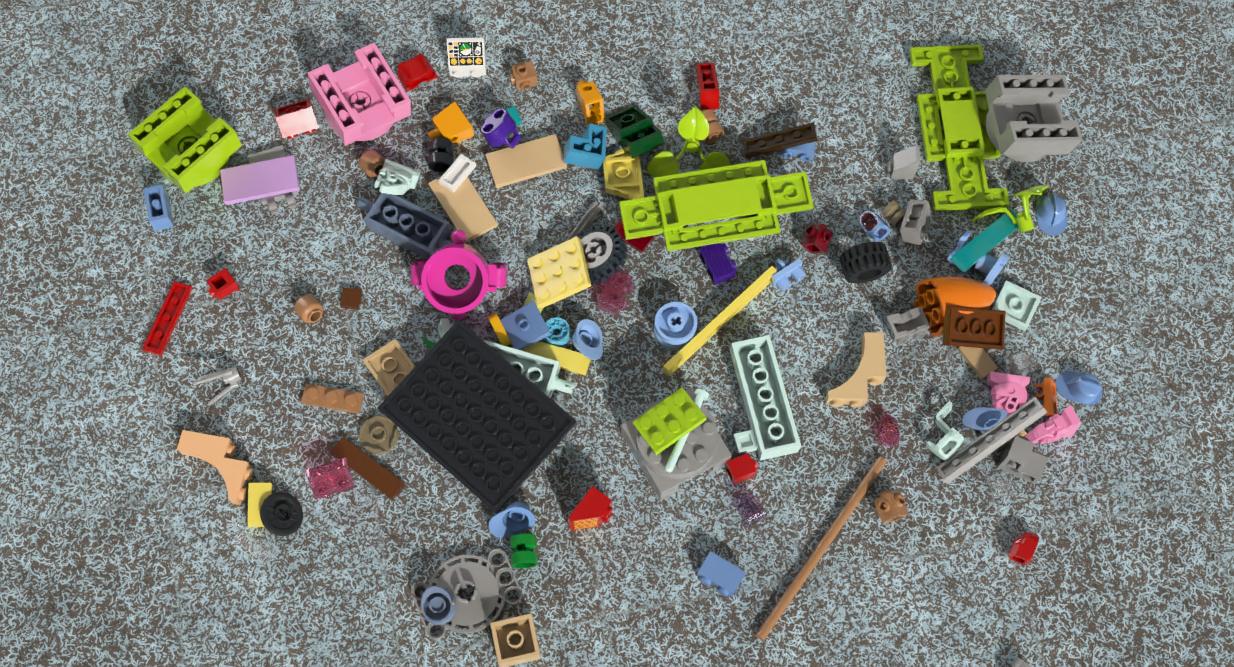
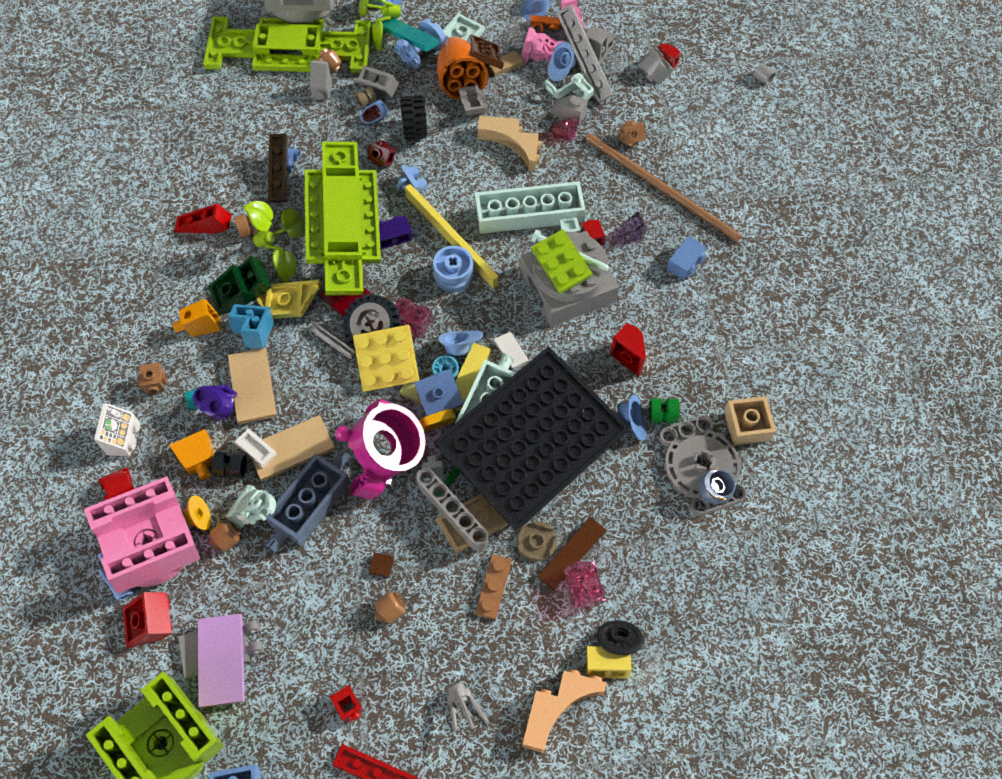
camera: 85 degrees left, 5 degrees down
none -> yellow piece [184,495,211,530]
none -> medium nougat head [317,48,341,75]
none -> light grey beam [416,468,488,551]
none -> white tile [494,331,529,371]
none -> light grey slope [549,95,588,125]
none -> light grey cylinder [638,47,674,84]

